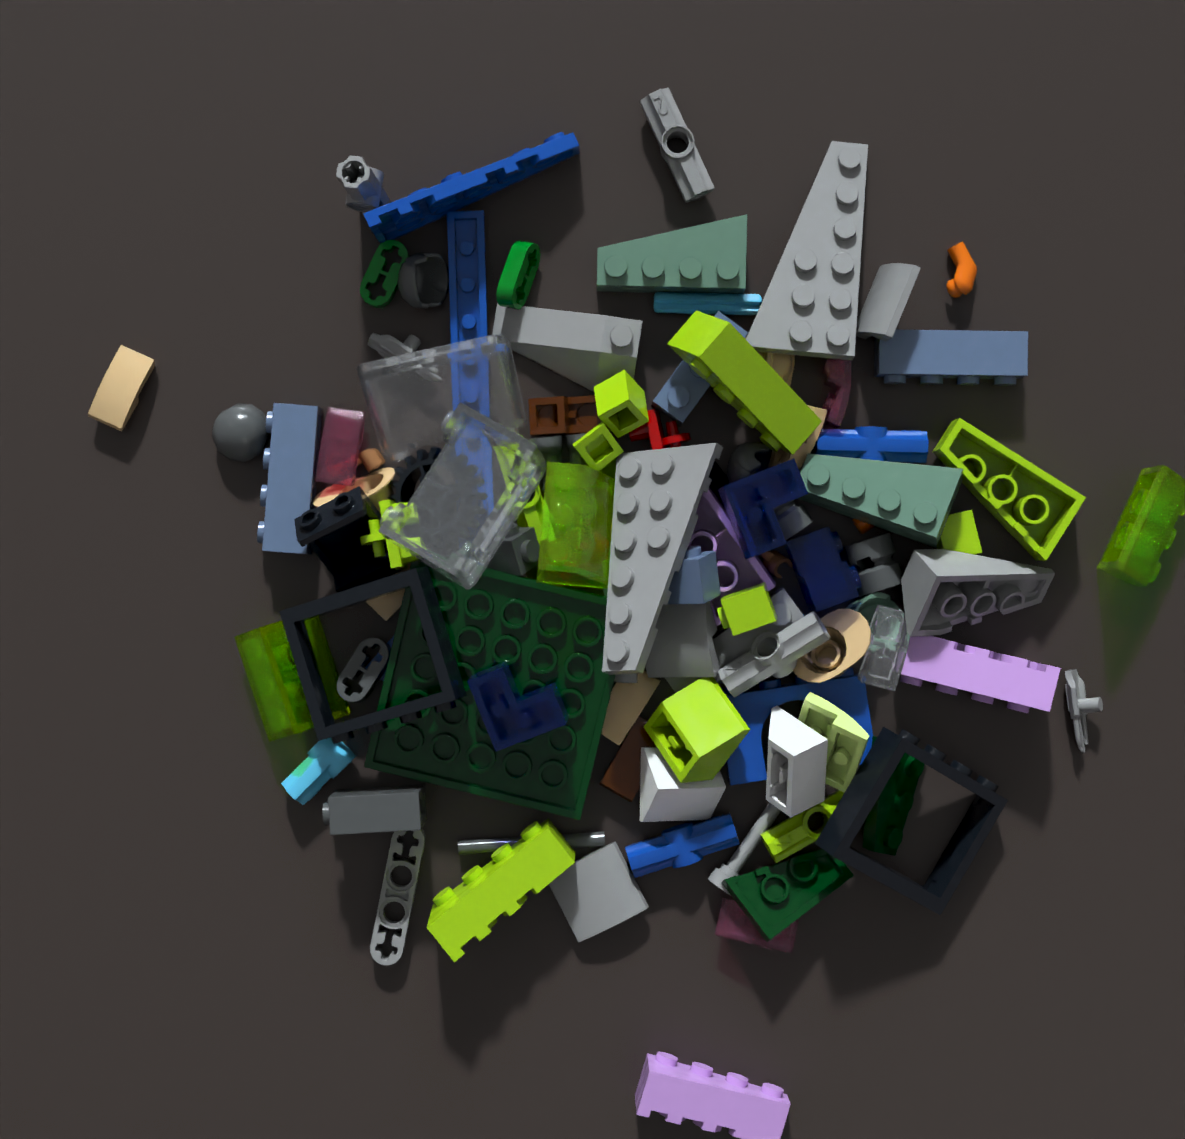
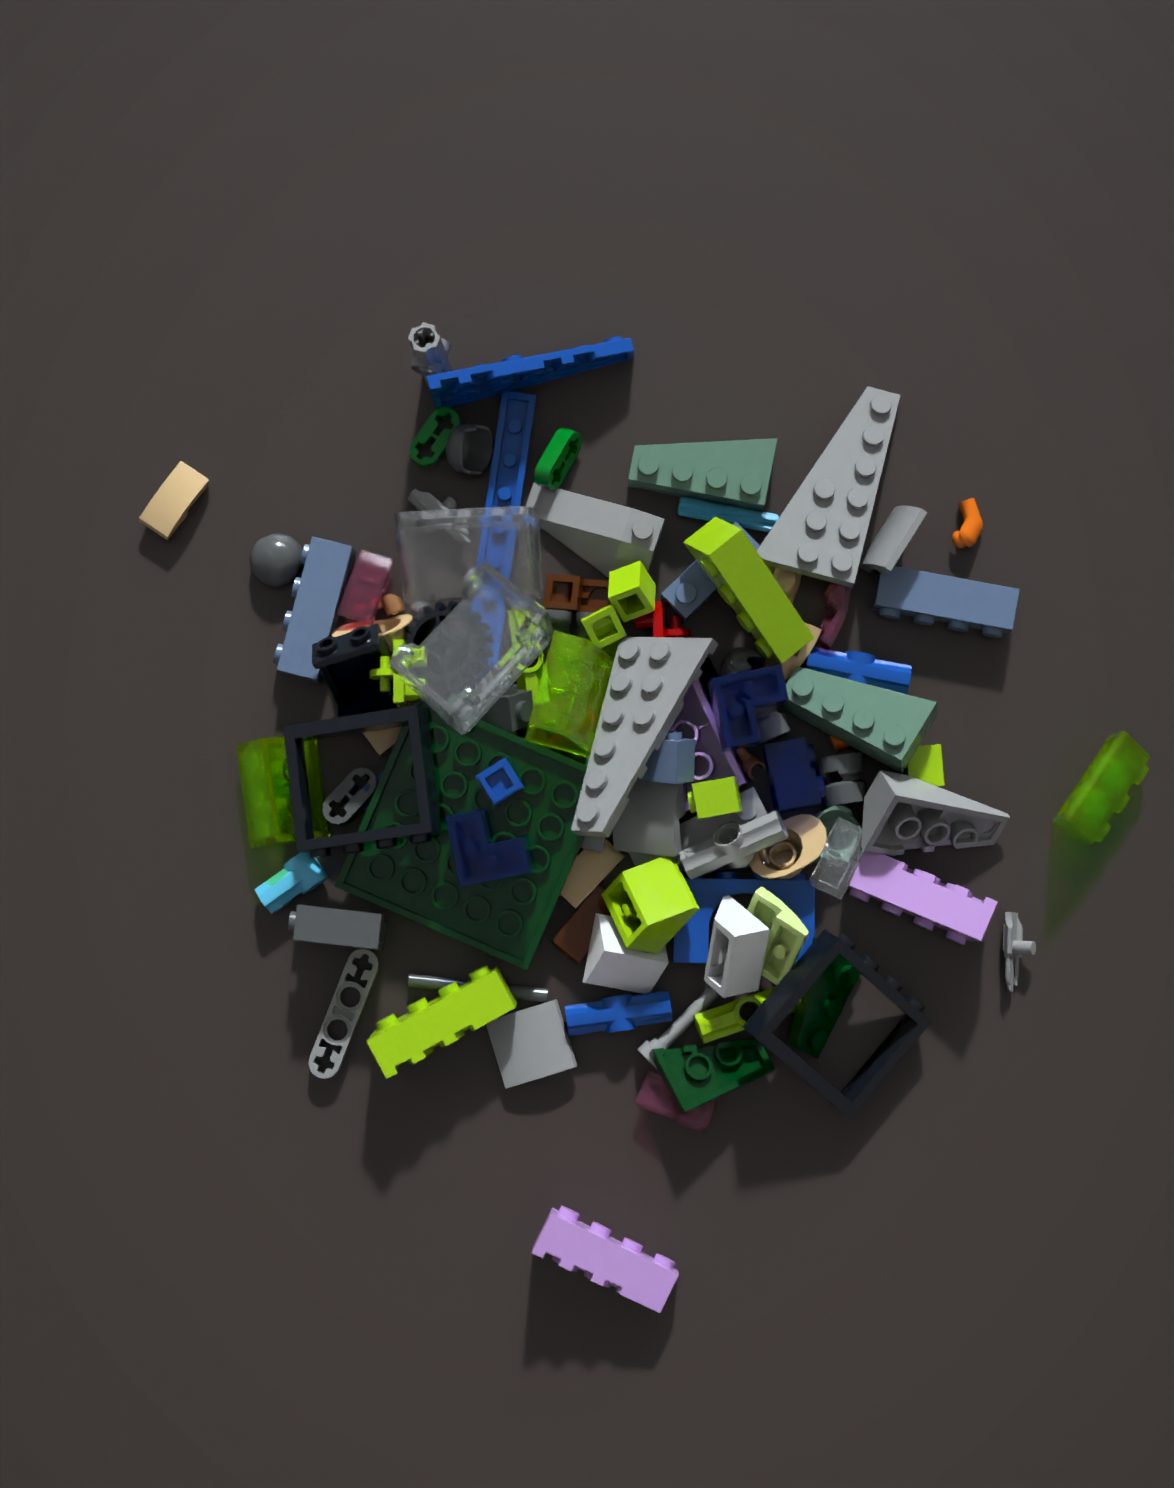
camera: 20 degrees right, 5 degrees down
light grey piece [639,87,715,203] -> none
lime wedge [932,418,1086,561] -> none
none -> blue tile [475,757,524,806]

